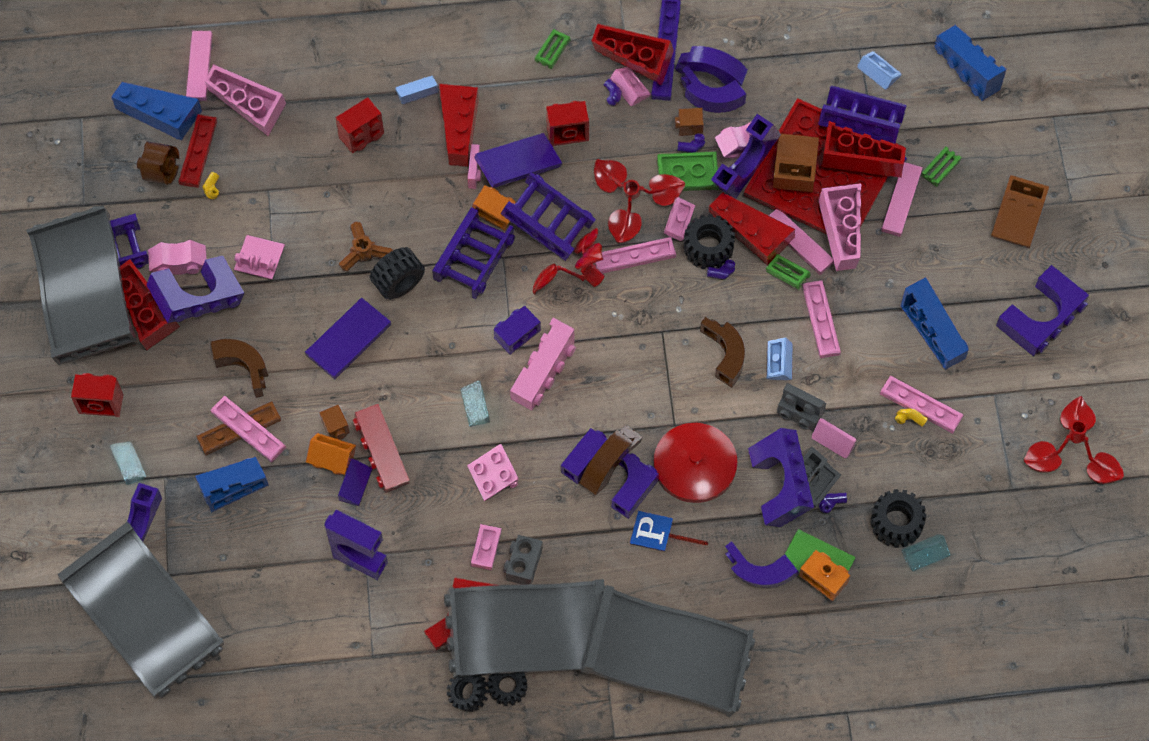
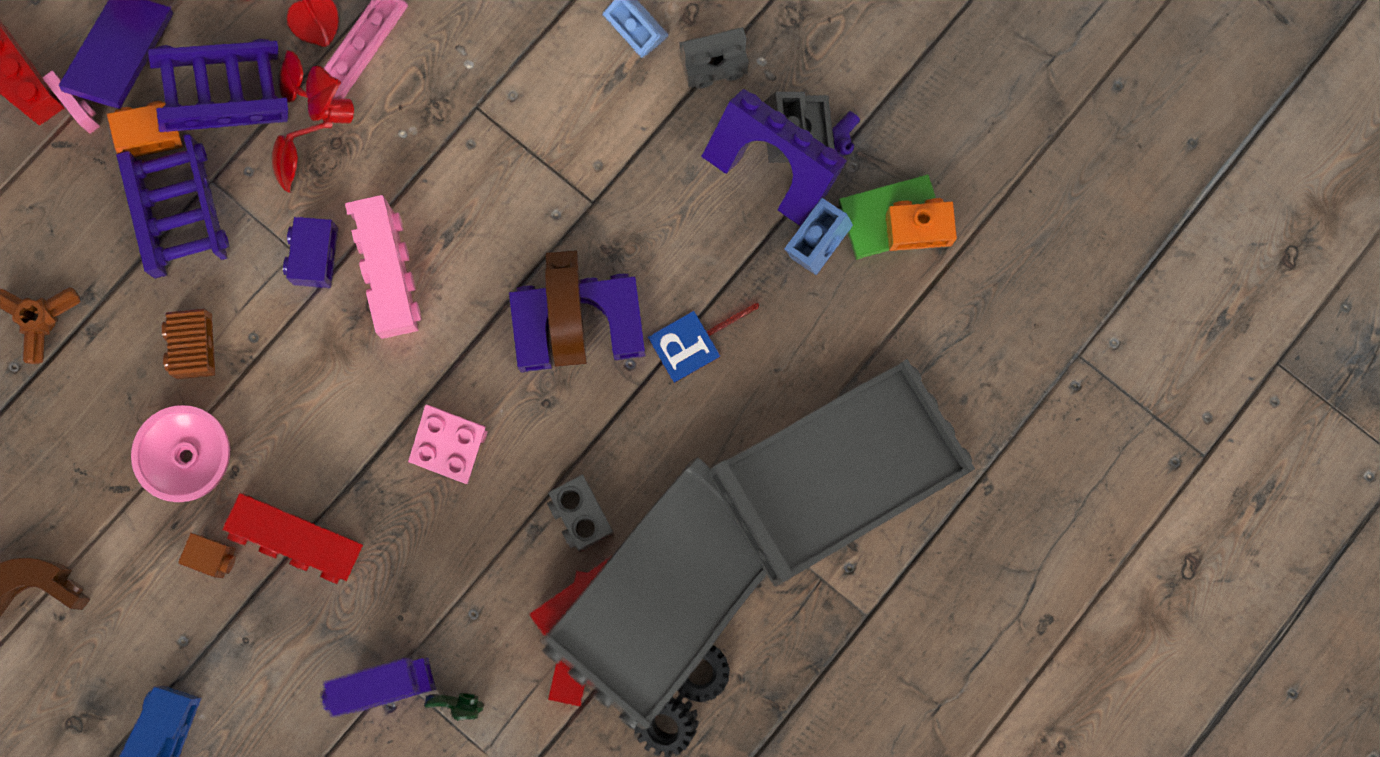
camera: 45 degrees left, 15 degrees up
dark orange tile [196,401,281,456] -> none
bright pink tile [210,396,286,463] -> none
dark purple tile [305,297,391,380] -> none
orange brick [306,433,356,475] -> none
dark purple slope [338,459,372,506] -> none
black tyre [369,247,425,300] -> none
clear light blue slope [460,380,490,427] -> none
bright pink plate [471,524,502,570] -> none
red dish [654,423,737,503] -> none
reddish brown arch [700,317,745,388] -> none
dark purple arch [725,541,799,588] -> none
bright pink slope [812,418,856,459] -> none
black tyre [871,489,926,548] -> none
clear light blue slope [902,534,951,571] -> none
none -> bright pink dish [131,405,230,503]
none -> dark orange brick [162,309,215,379]
none -> dark green plate [424,693,484,721]
none -> medium blue brick [784,198,853,275]

